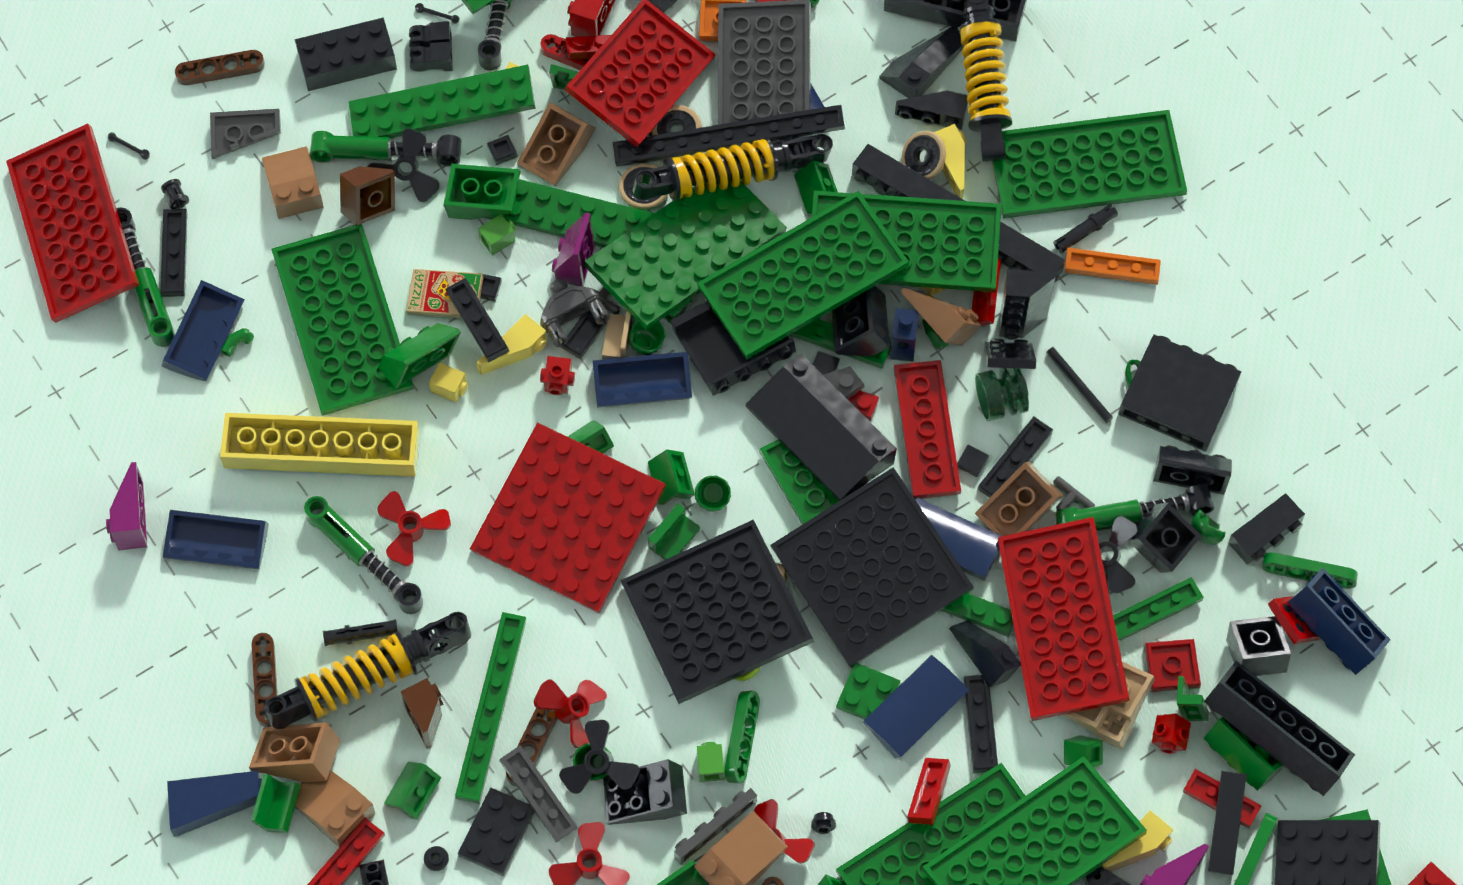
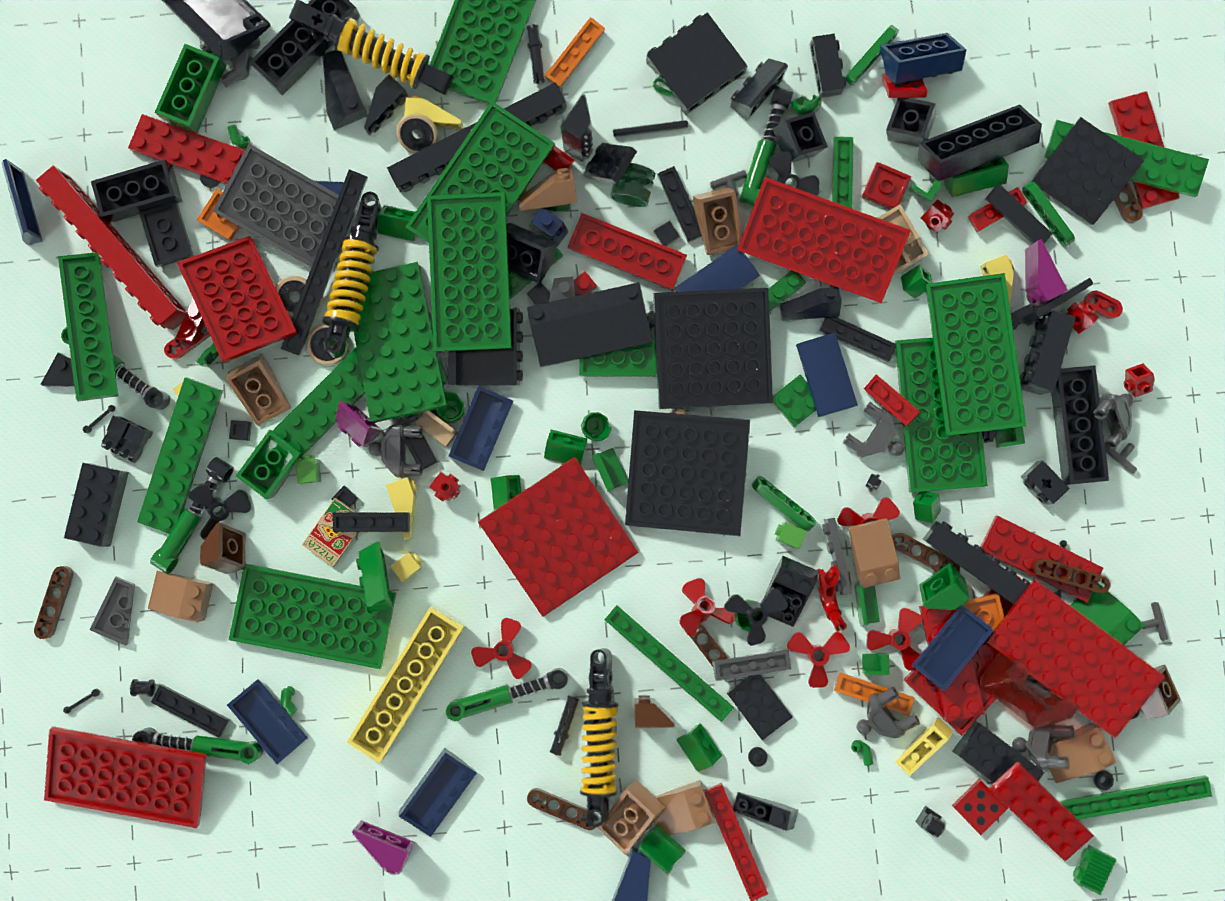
camera: 60 degrees left, 20 degrees up
none -> red piece [817,565,847,632]
none -> dark grey connector [842,402,904,458]

